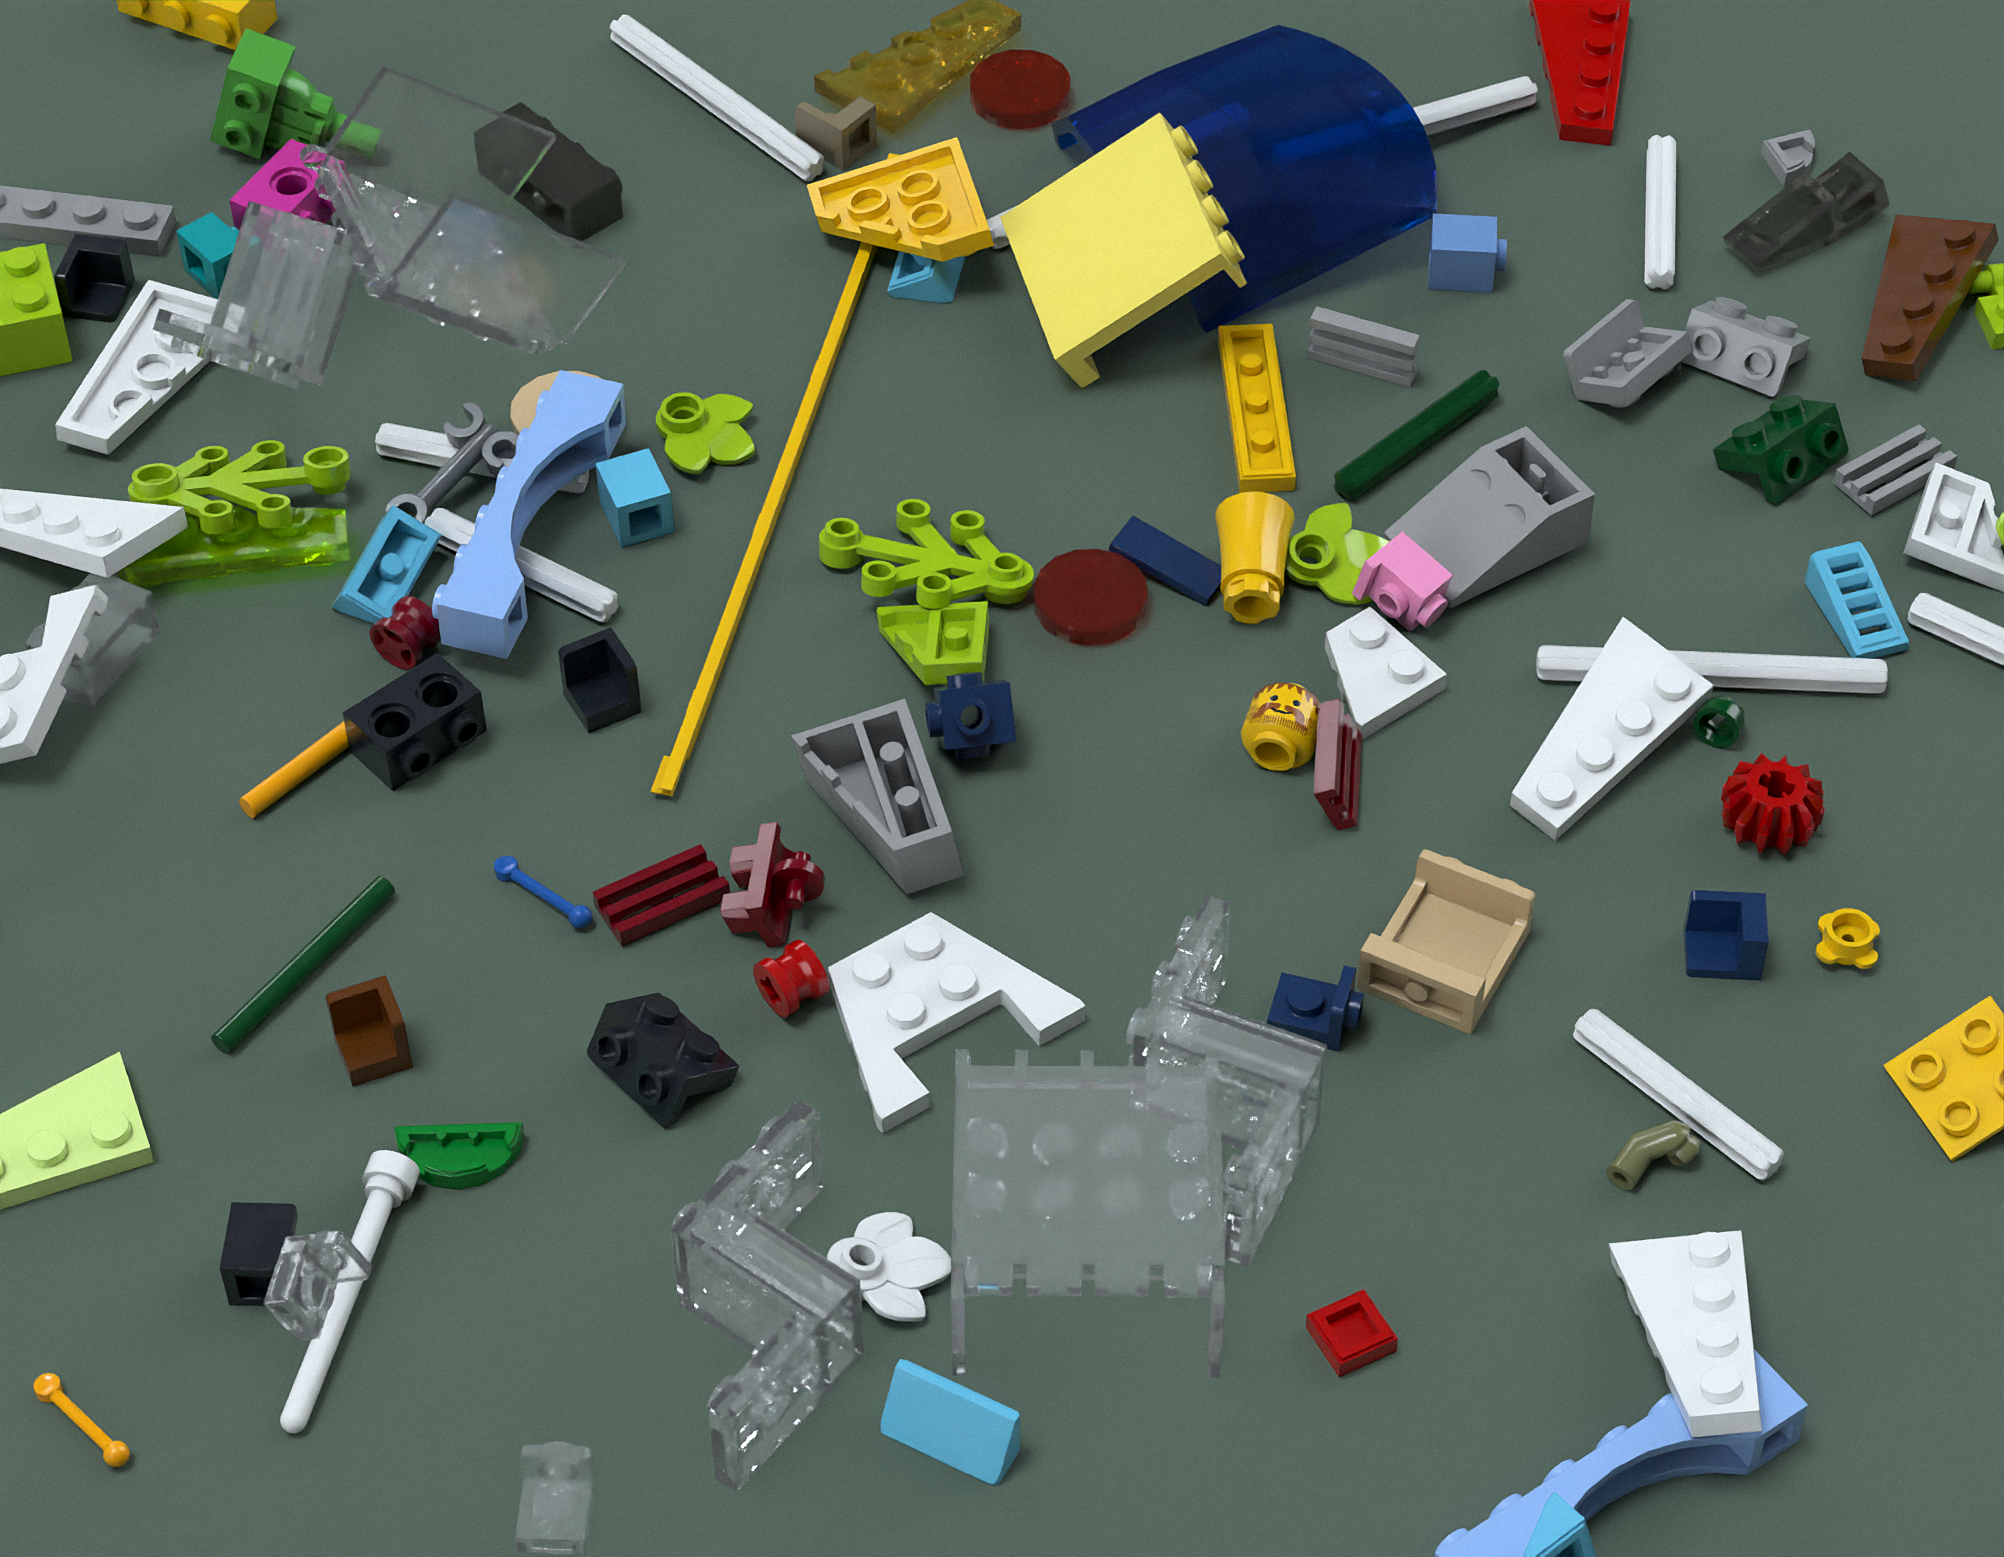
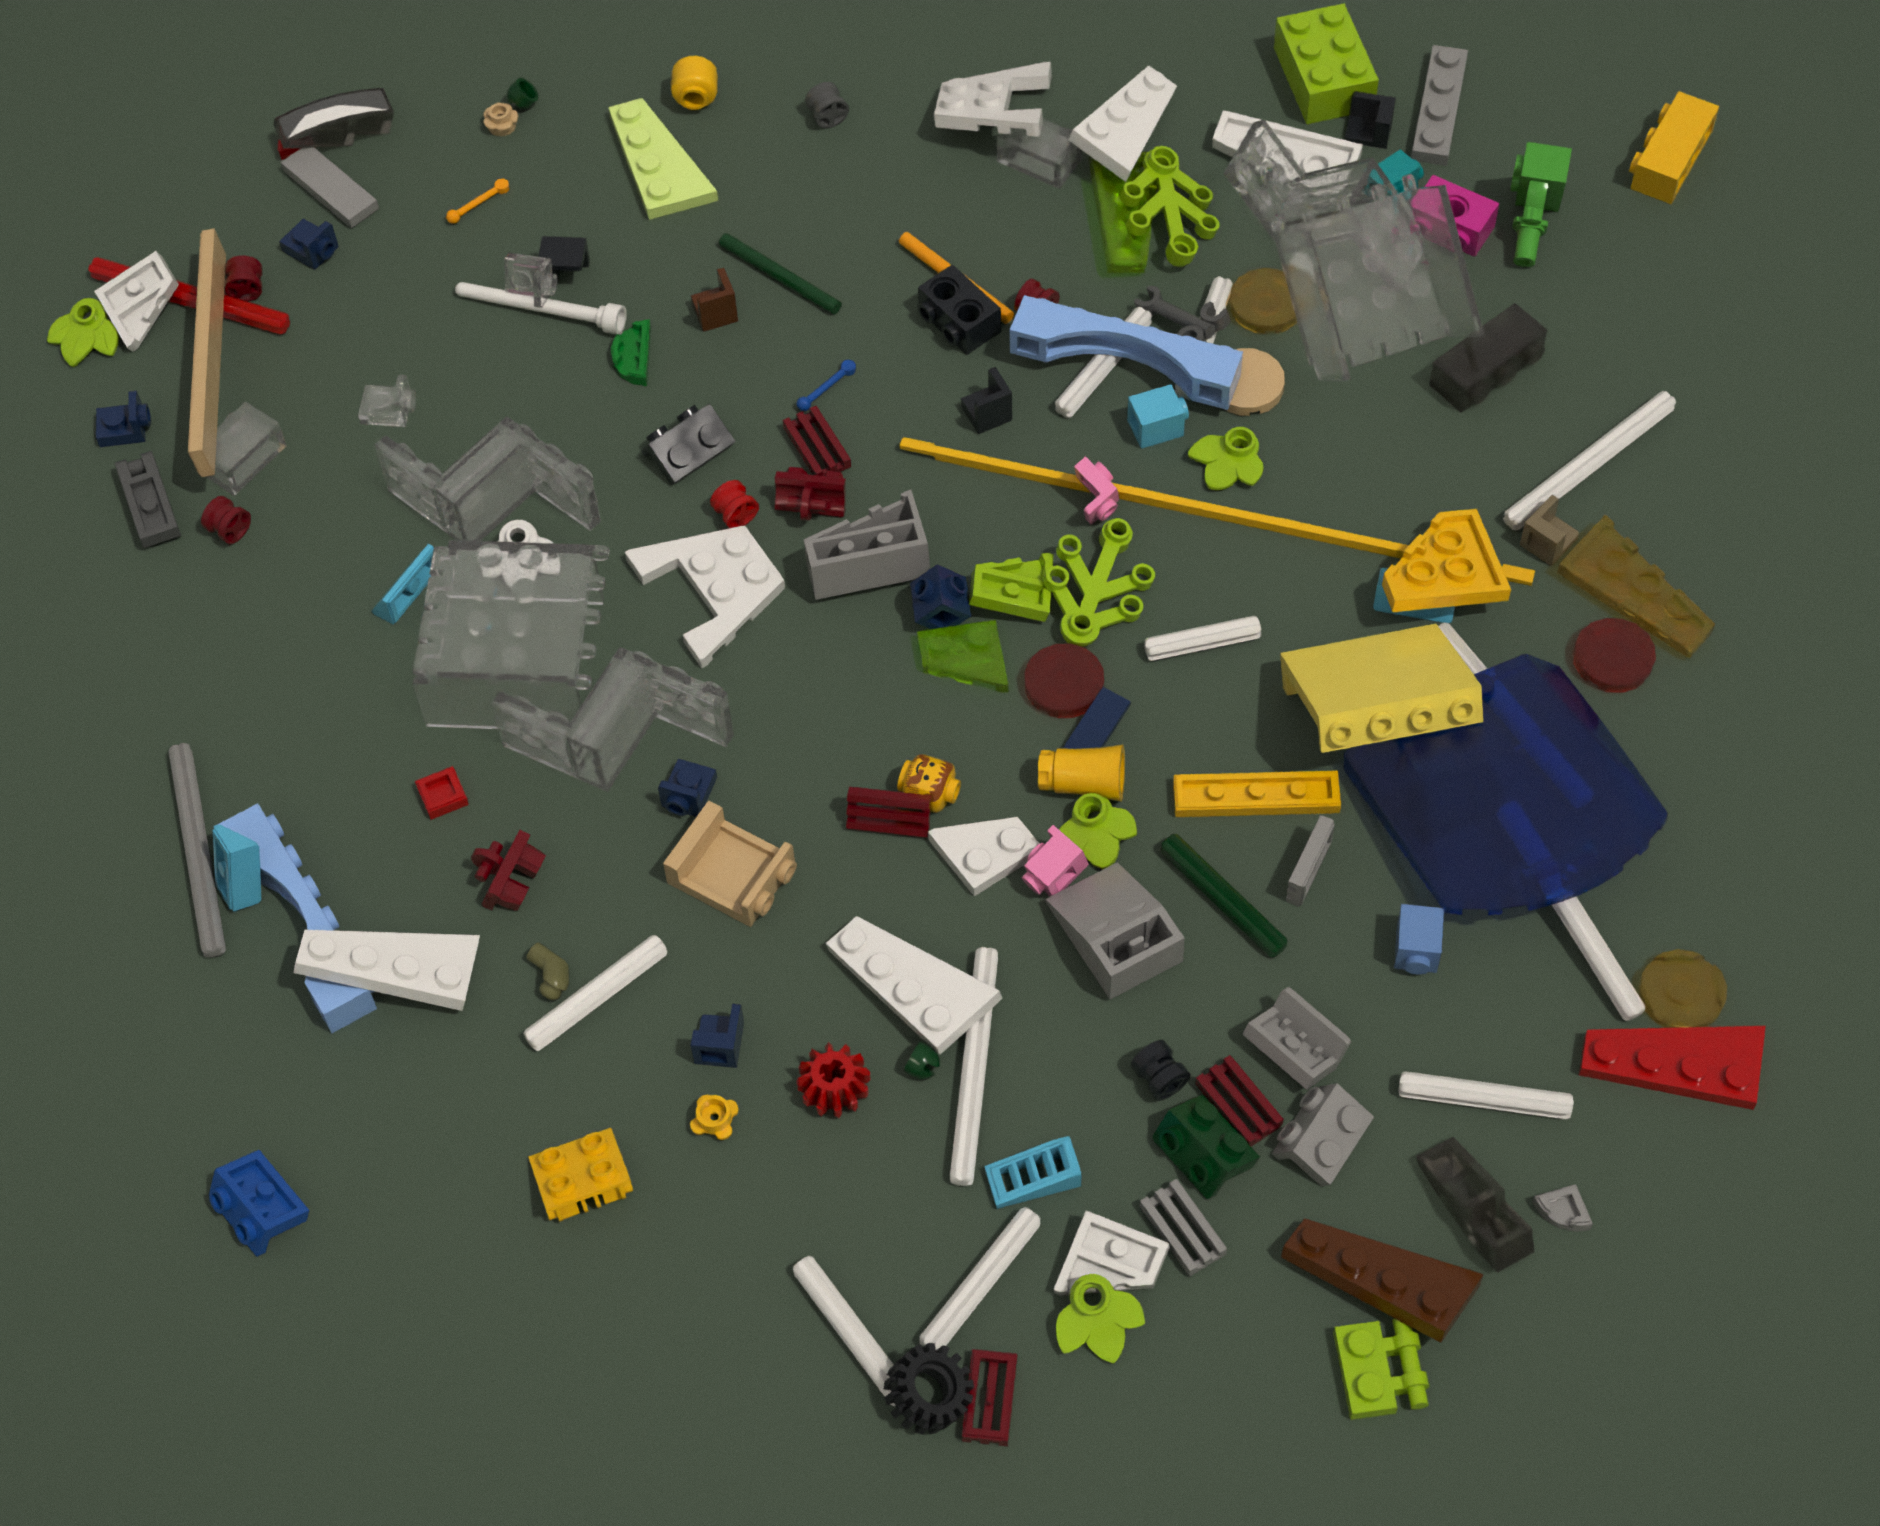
camera: 95 degrees right, 10 degrees up
medium azure slope [332,505,442,624] -> none
none -> dark red hips [471,829,546,911]
none -> clear neon green wing [917,620,1009,693]
none -> bright pink bracket [1074,456,1120,525]
none -> black wheel [1131,1040,1191,1101]
none -> white axle [1144,616,1261,661]
none -> dark red tile [1195,1055,1284,1147]
none -> clear yellow tile [1230,268,1305,334]
none -> clear yellow tile [1639,949,1727,1028]

